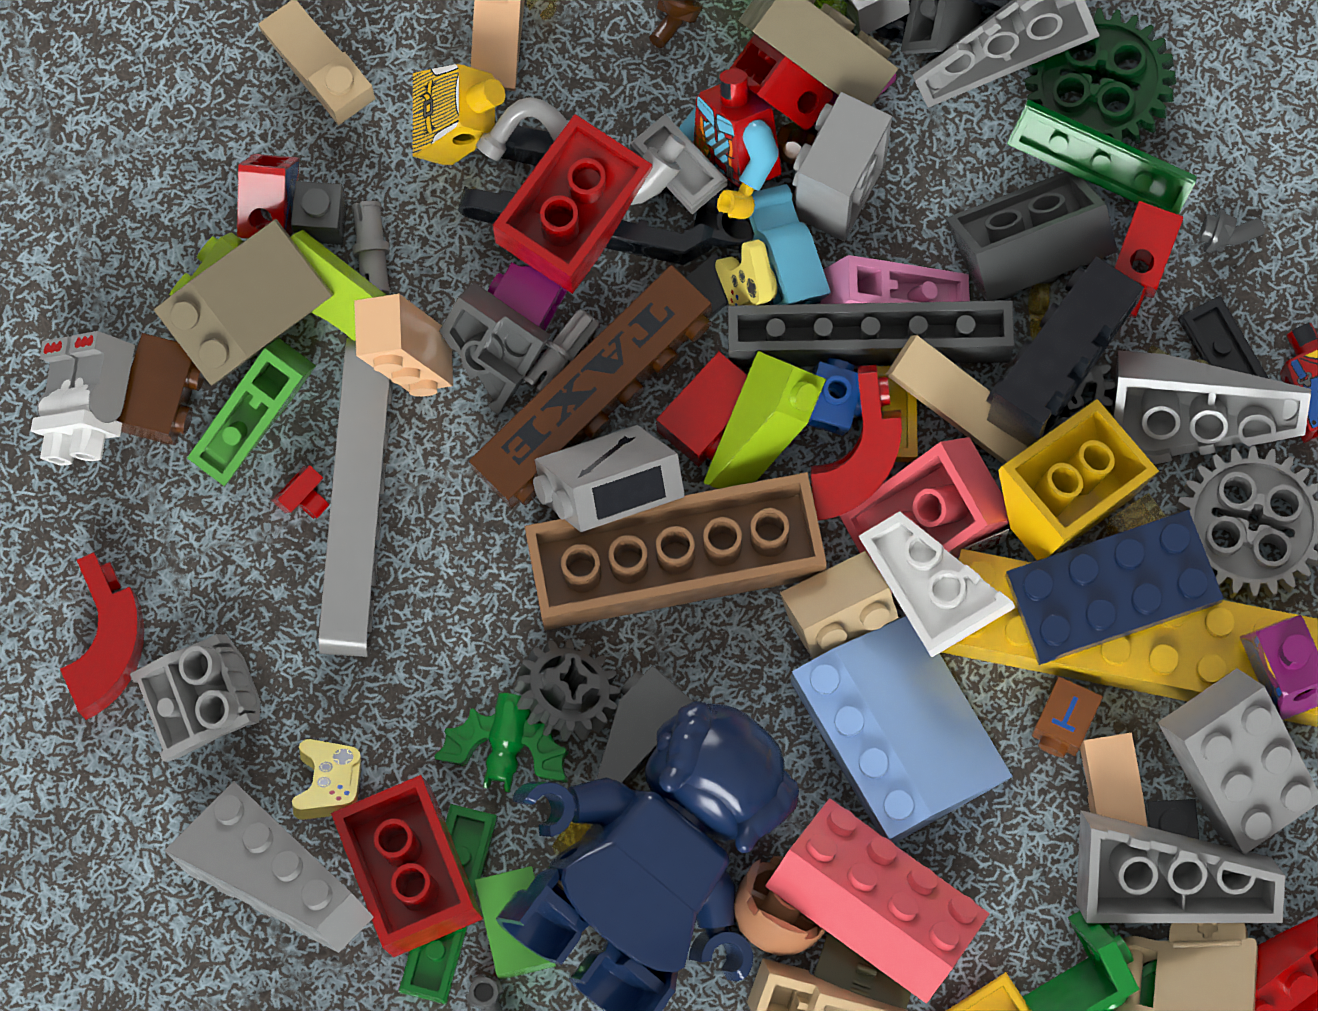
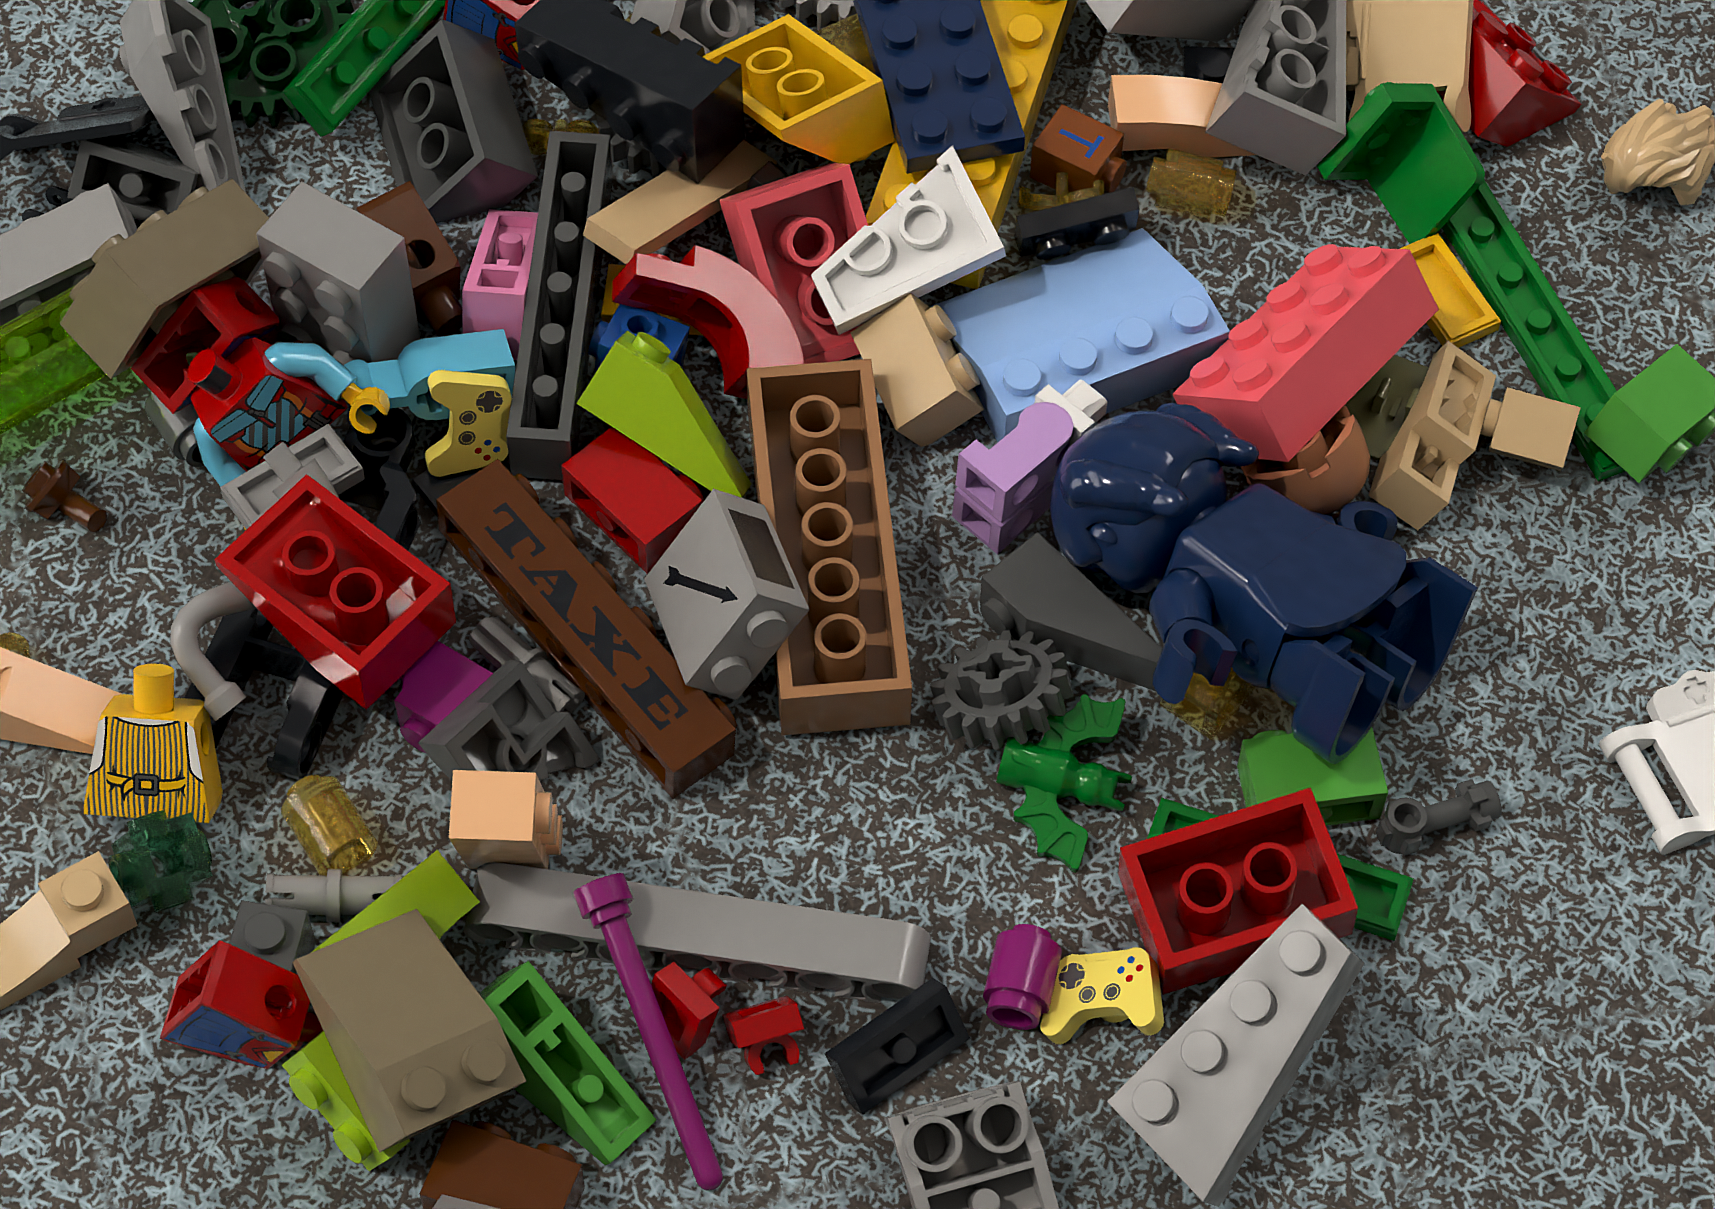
camera: 90 degrees left, 15 degrees down
none -> clear green brick [108,810,213,912]
none -> clear yellow brick [281,775,378,876]
none -> reddish brown torso [356,181,463,337]
none -> magenta piece [573,873,723,1190]
none -> red tile [722,995,804,1075]
none -> black plate [824,978,970,1115]
none -> lavender hips [952,380,1108,554]
none -> magenta brick [983,924,1062,1030]
none -> black plate [1014,187,1140,260]
none -> clear yellow piece [1019,172,1104,211]
none -> clear yellow brick [1145,148,1237,219]

